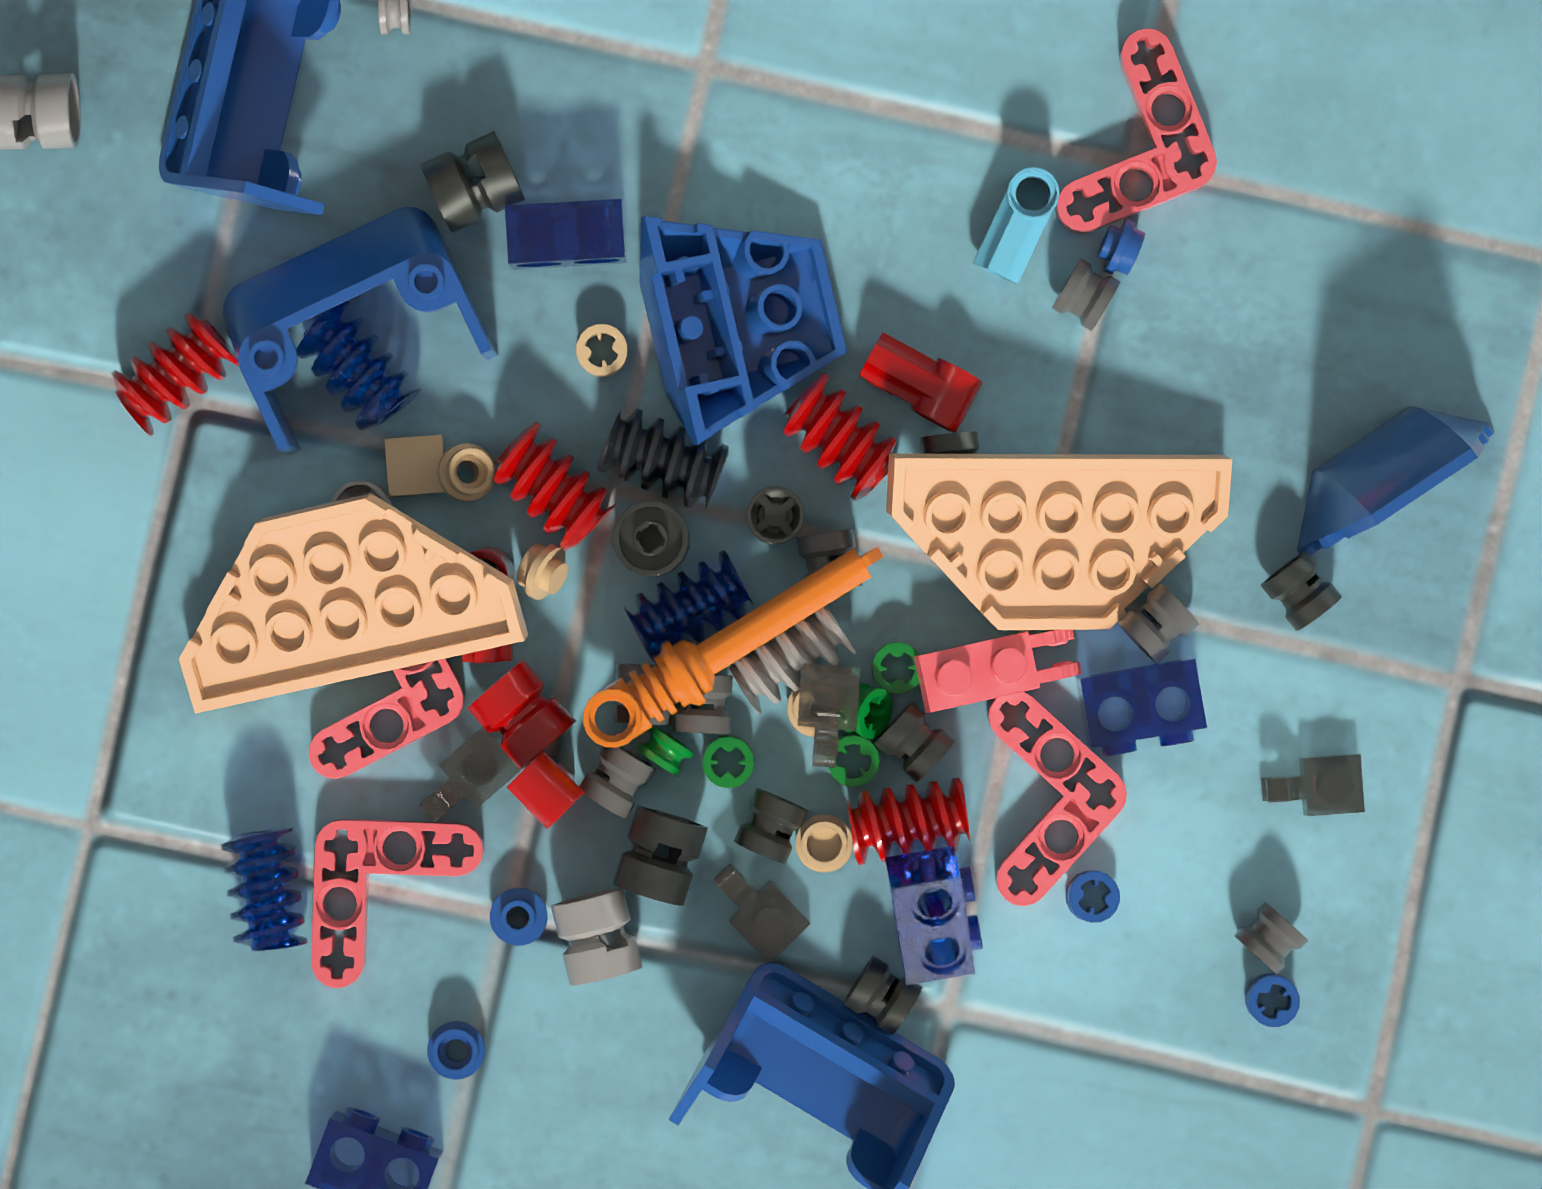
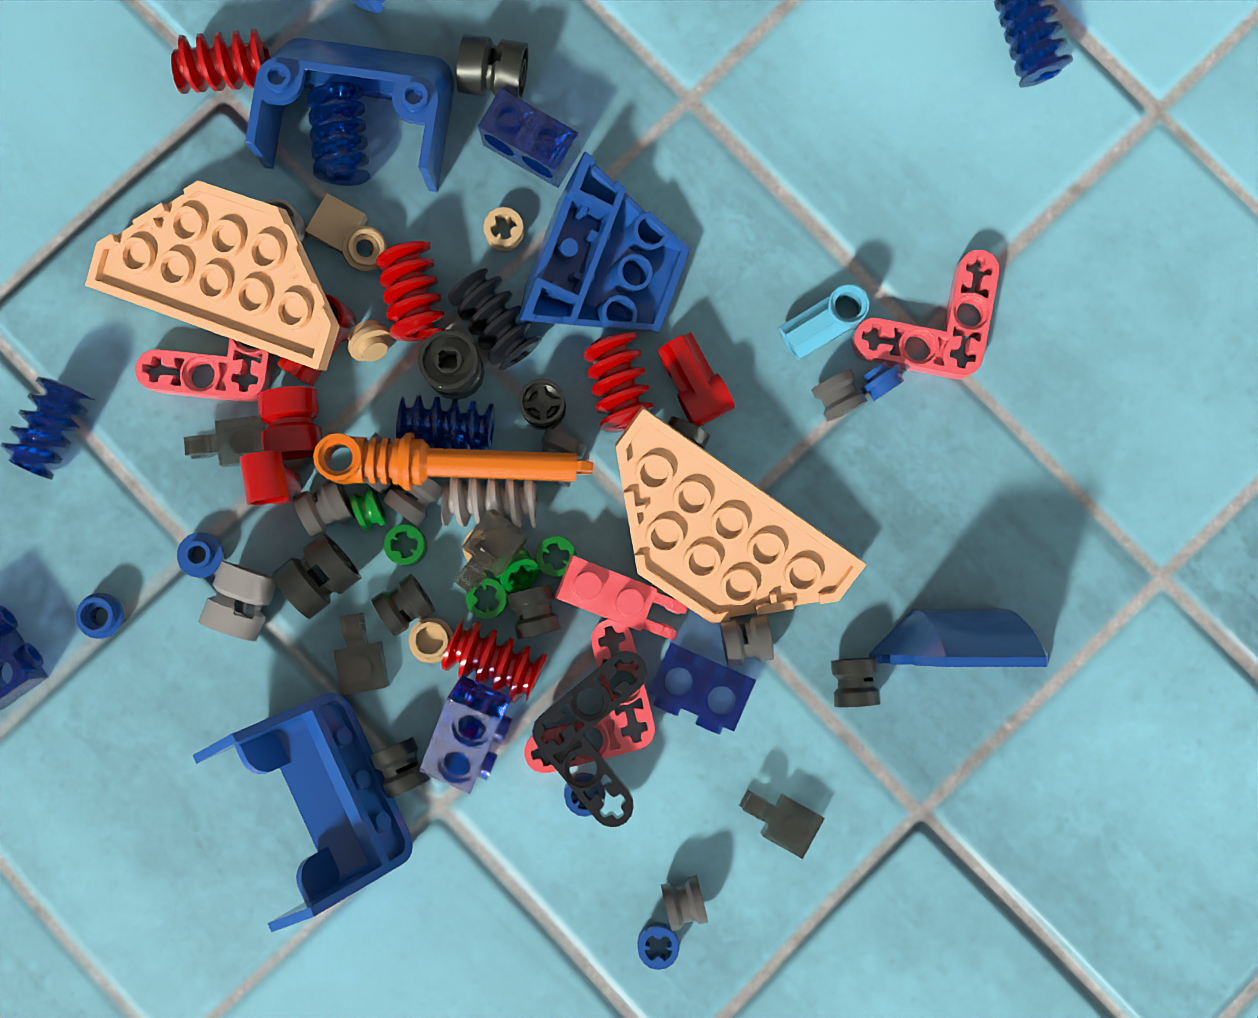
camera: 30 degrees right, 5 degrees down
coral beam [311,819,485,988] -> none
none -> black beam [532,651,647,827]

